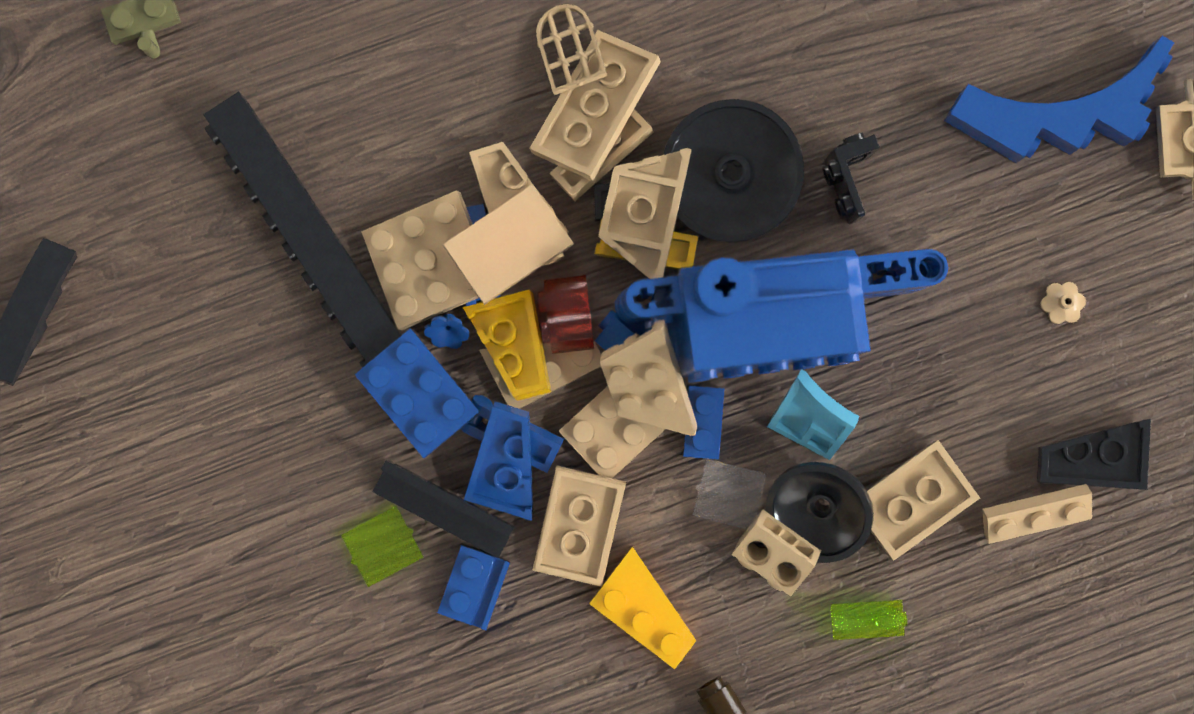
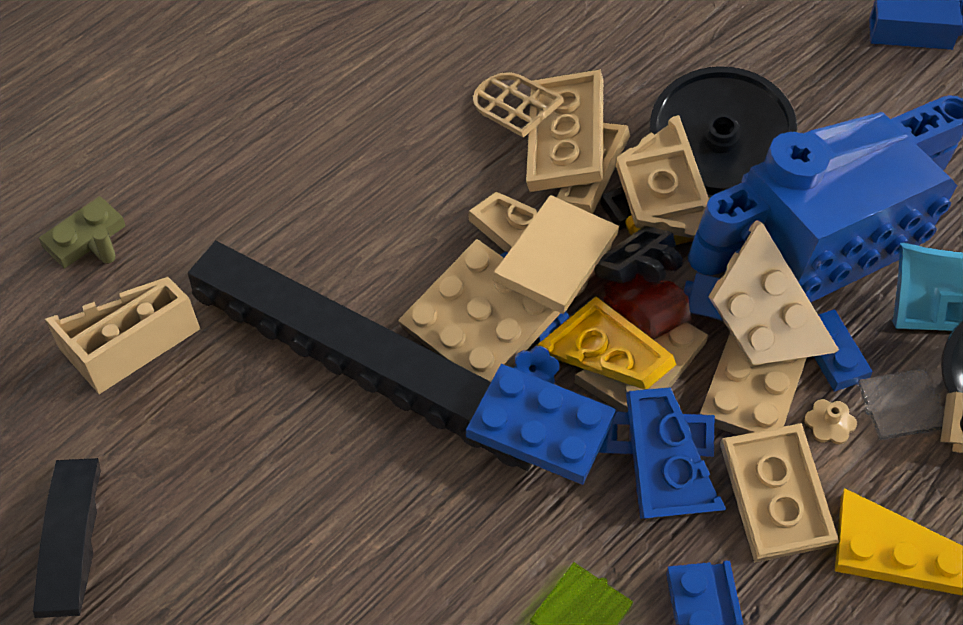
camera: 25 degrees left, 30 degrees down
black fence [372,460,515,558] -> none
black bracket [822,132,880,225] -> none
none -> tan wedge [45,277,200,394]
none -> black hinge [594,226,683,284]
none -> tan plant [804,399,857,445]

